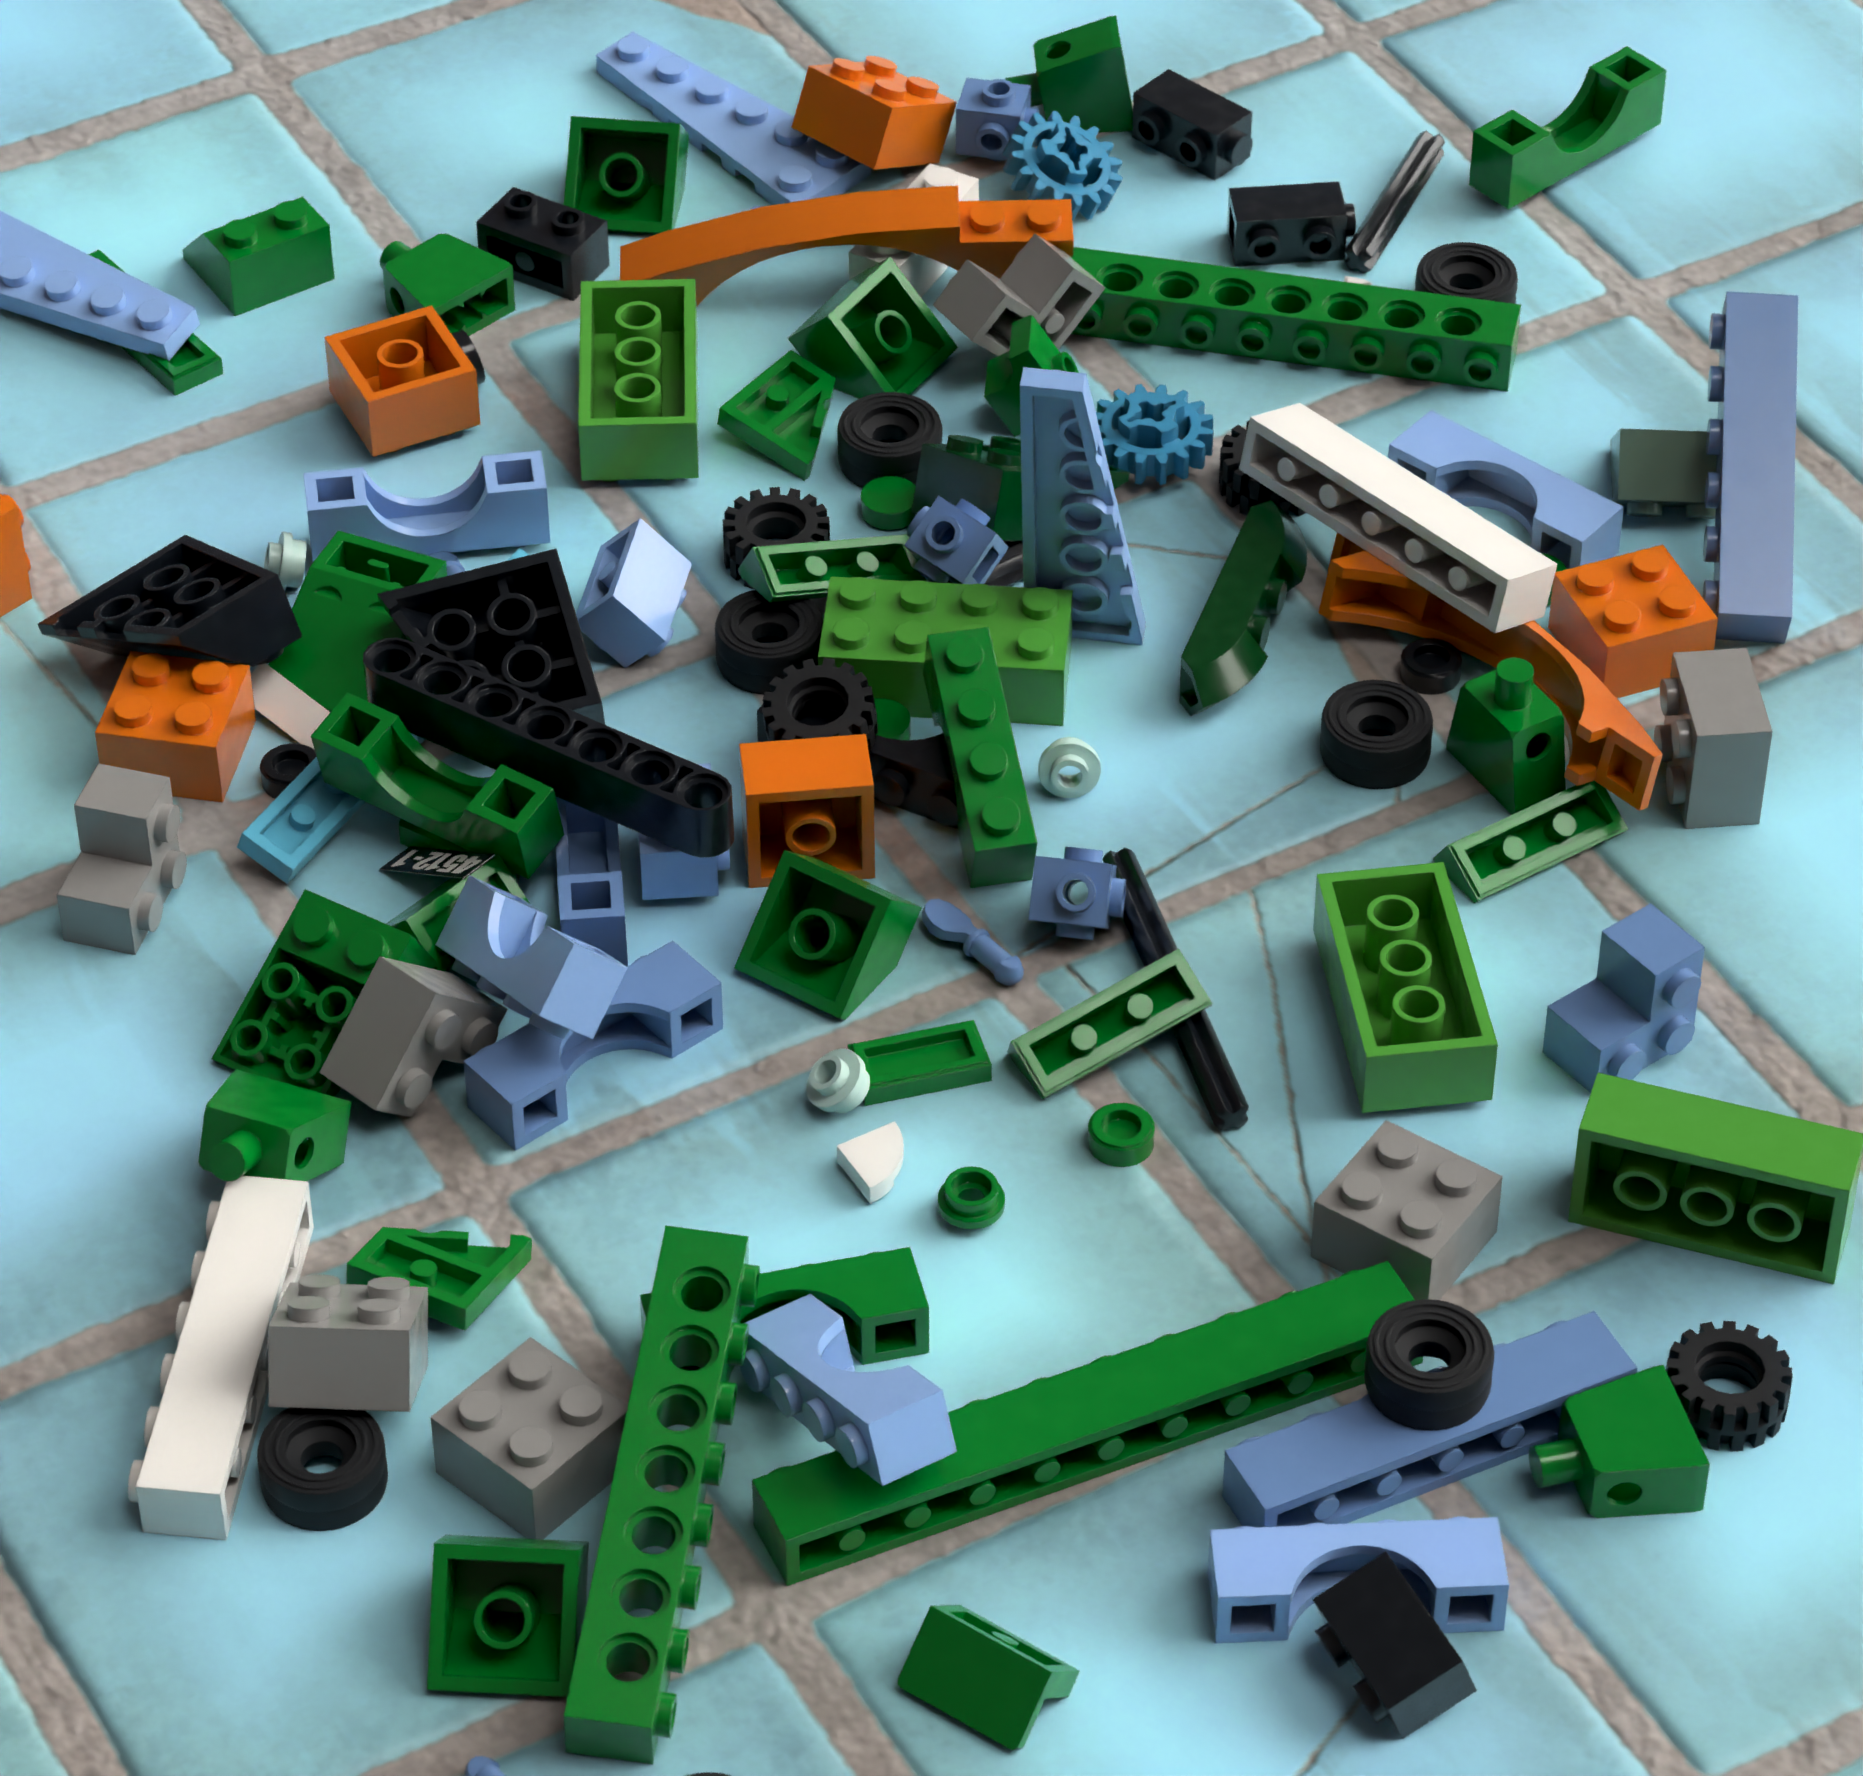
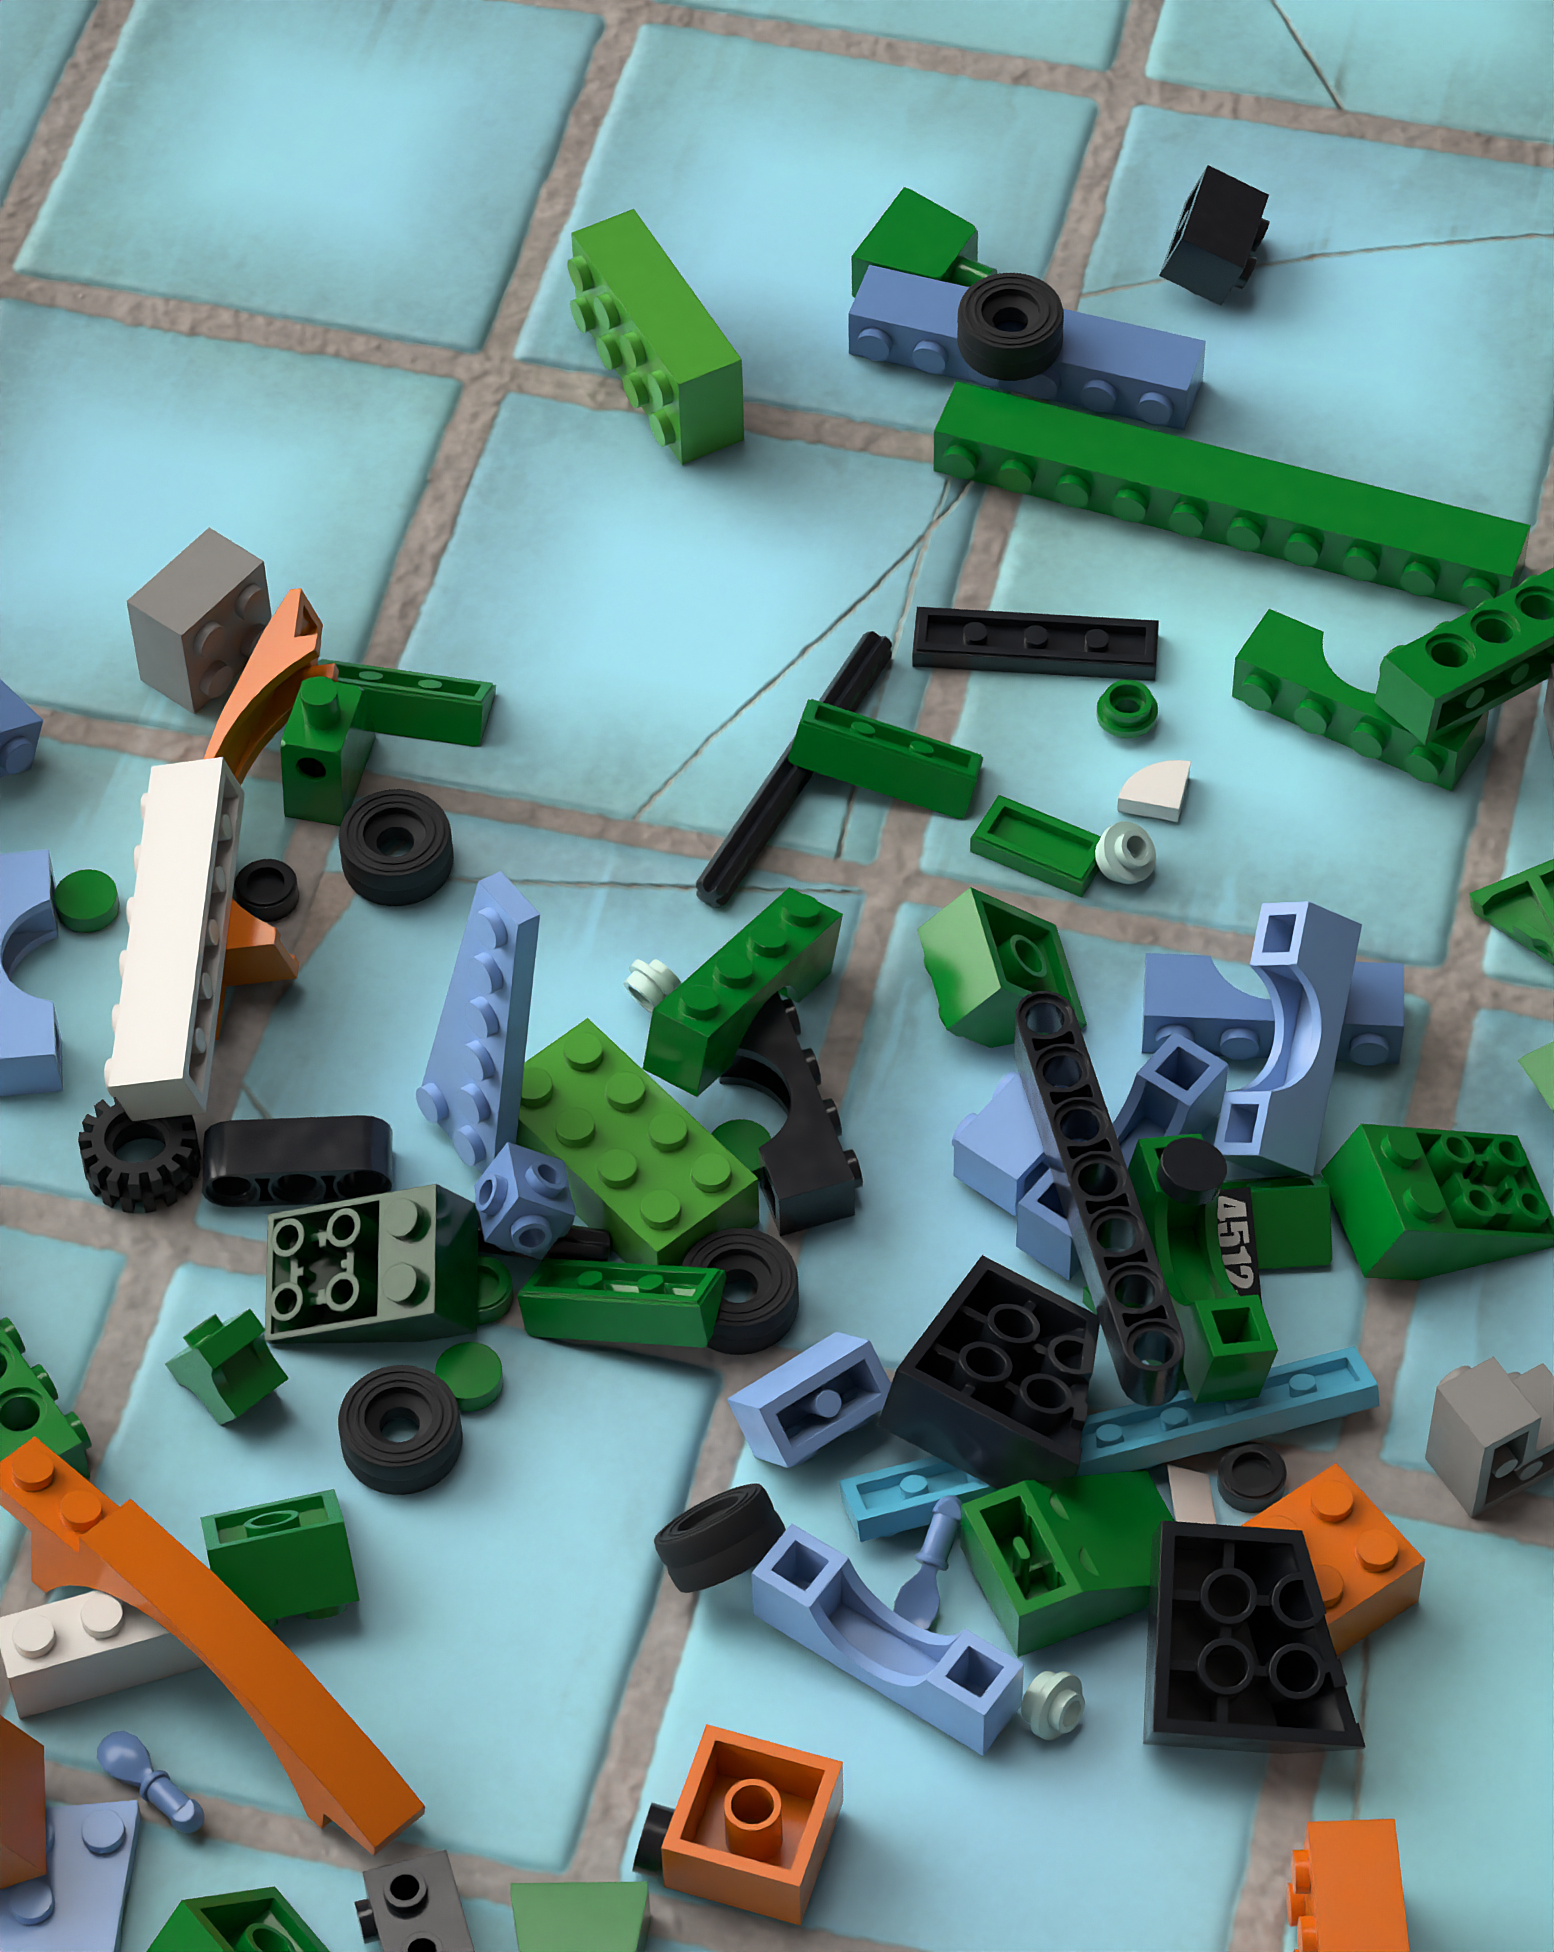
camera: 135 degrees left, 10 degrees up
light grey brick [319,956,508,1117] -> none
bright green brick [578,279,699,482] -> none
green wing [717,350,836,481] -> none
black tyre [723,487,830,589] -> none
orange brick [739,734,875,888] -> none
light blue arch [739,1294,957,1486] -> none
black tyre [762,658,878,751] -> none
green panel [897,1605,1080,1750] -> none
medium blue piece [922,898,1024,986] -> none
light grey brick [933,233,1105,356] -> none
medium blue brick [1028,847,1126,940] -> none
green tile [1088,1103,1155,1167] -> none
dark azure gear [1096,384,1214,485] -> none
dark green brick [1179,500,1307,716] -> none
light blue arch [1208,1517,1509,1643] -> none
light grey brick [1311,1120,1503,1300] -> none
bright green brick [1313,862,1498,1113] -> none
medium blue brick [1542,903,1705,1093] -> none
orange brick [1548,544,1718,698] -> none
black tyre [1665,1321,1792,1452] -> none
none -> black beam [202,1115,393,1207]
none -> black tyre [654,1483,786,1593]
none -> black tile [912,607,1159,681]
none -> black tile [1156,1137,1227,1205]

